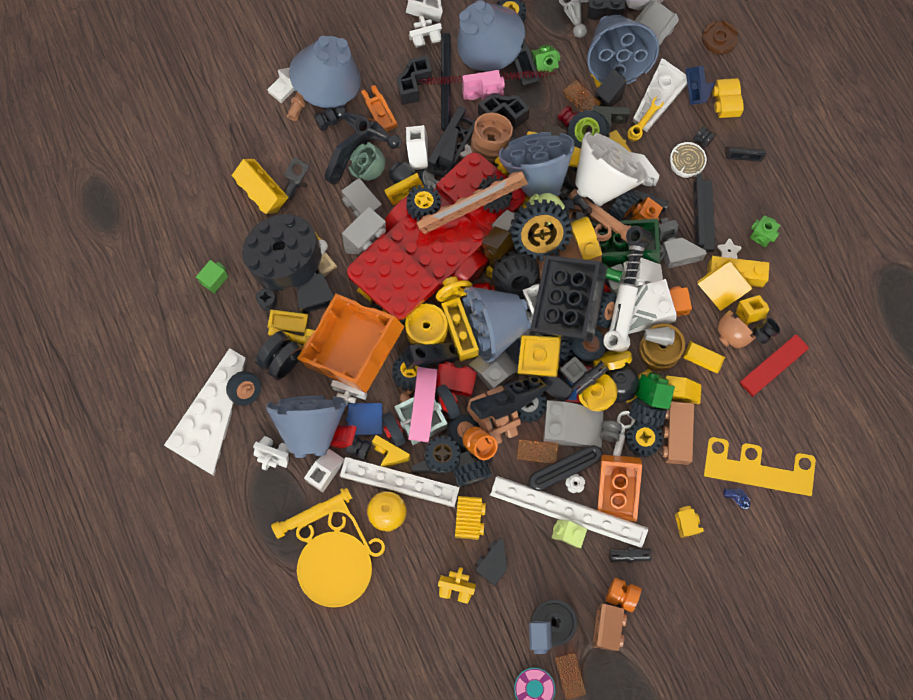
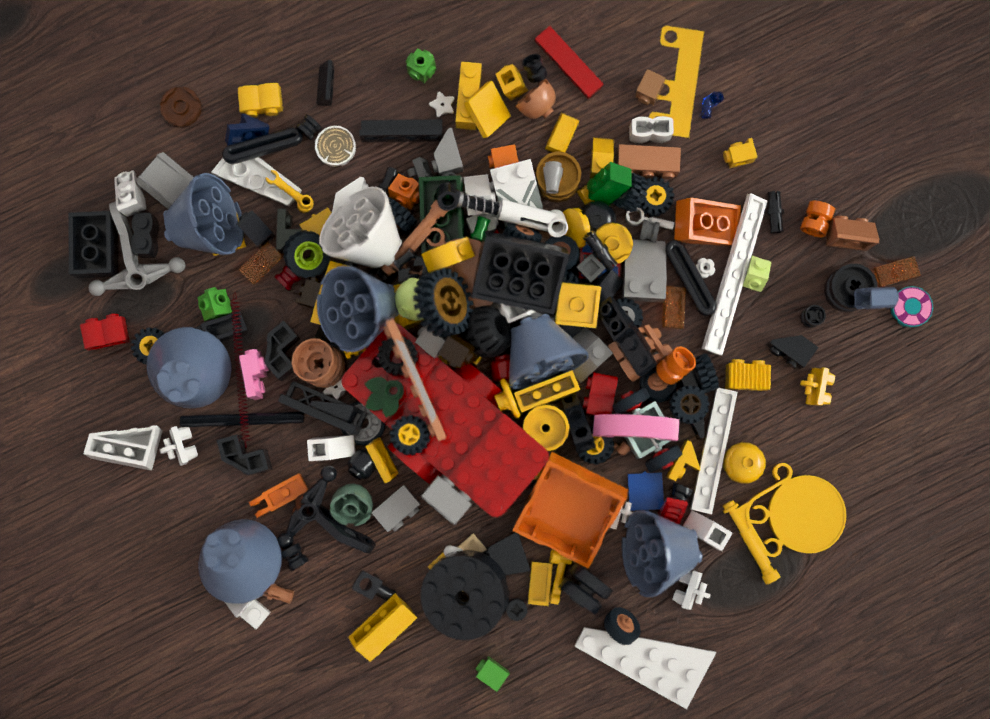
camera: 95 degrees left, 10 degrees up
none -> black piece [222,127,303,164]
none -> dark green plate [365,377,404,418]
none -> white brick [629,116,674,143]
none -> medium nougat brick [636,69,666,105]
none -> black wheel [800,305,826,328]

